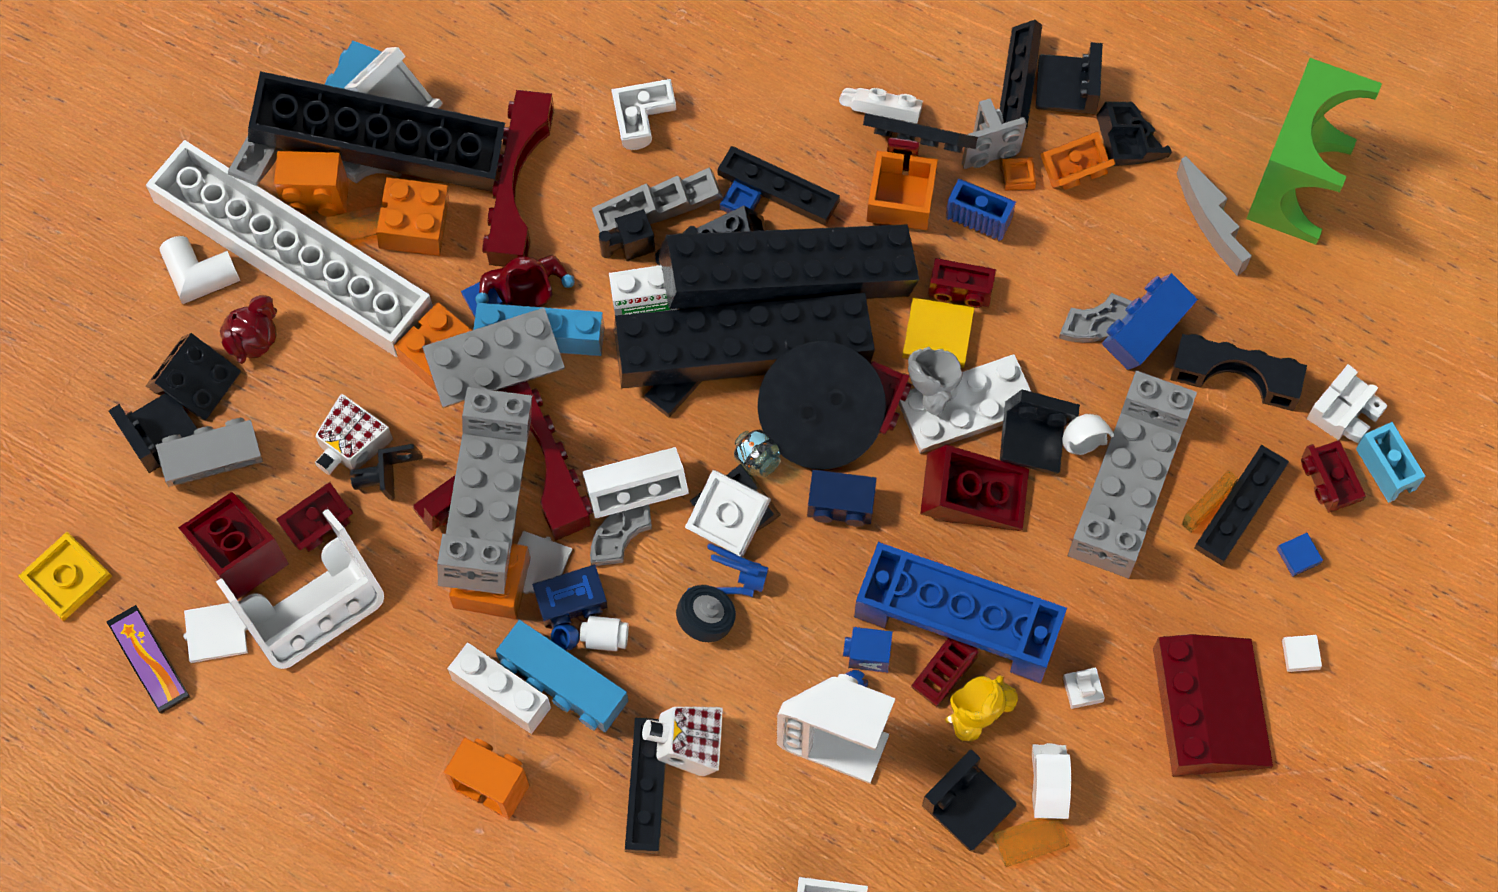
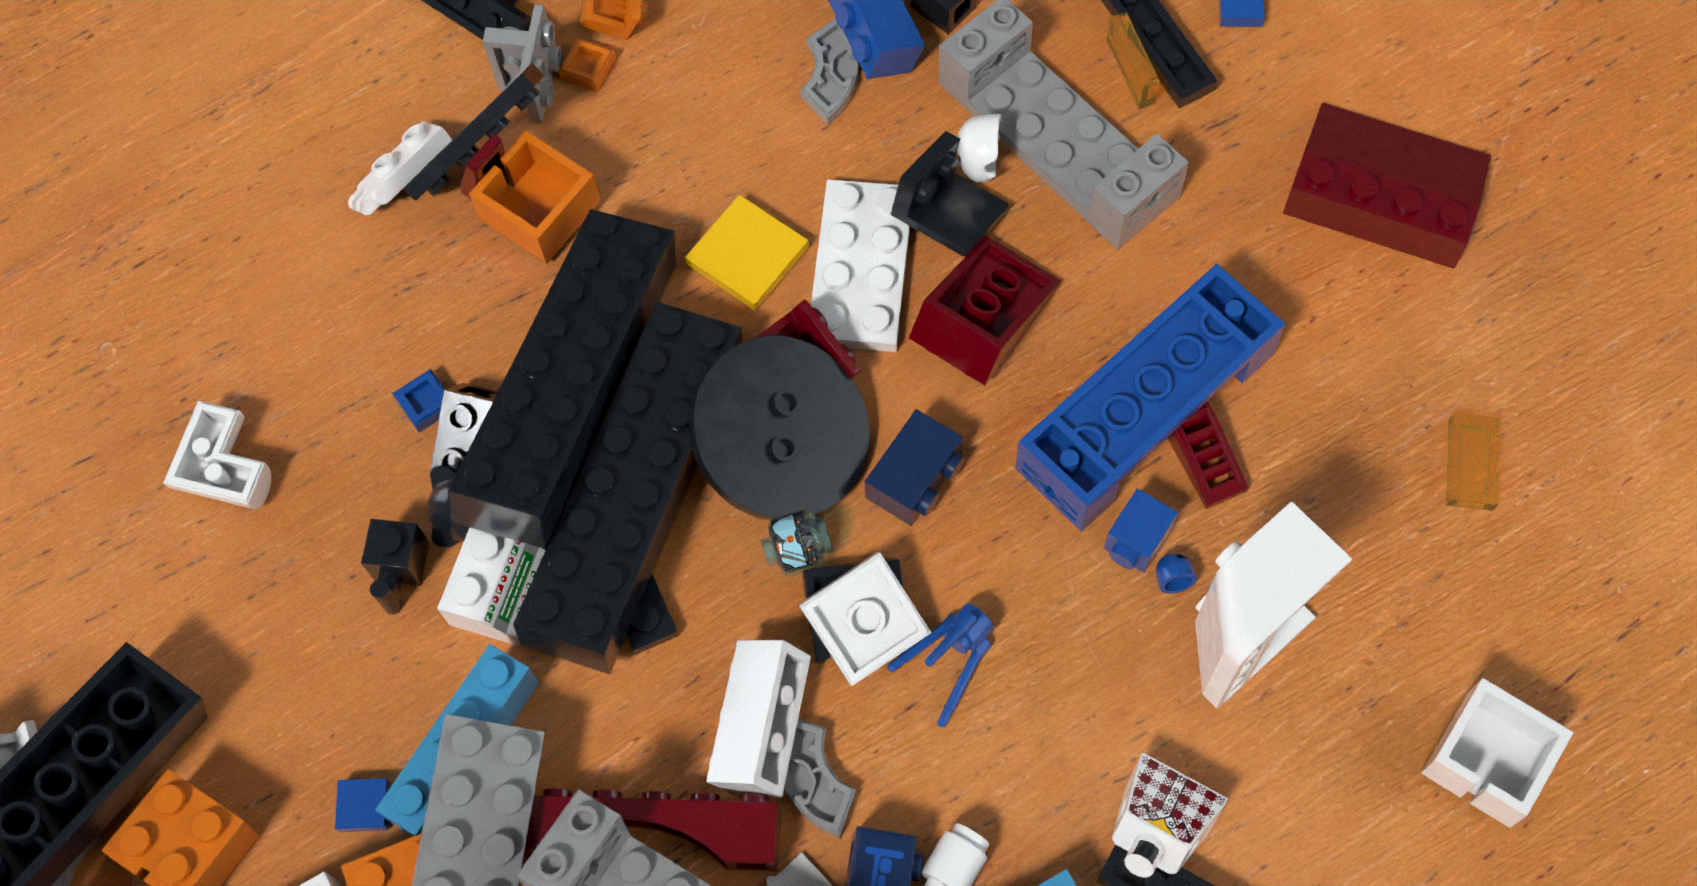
camera: 60 degrees left, 0 degrees up
dark red piece [475,255,575,307] -> none
dark red arch [482,90,554,267] -> none
light grey slope [592,167,723,234] -> none
black wheel [676,585,736,642] -> none
black plate [717,146,840,225] -> none
light grey hair [908,347,963,416] -> none
black bracket [922,749,1016,852] -> none
dark red bracket [928,258,996,308] -> none
yellow hair [945,675,1018,742] -> none
blue brick [946,179,1016,241] -> none
white brick [1032,743,1071,819] -> none
white tile [1063,668,1105,709] -> none
white tile [1282,635,1322,672] -> none

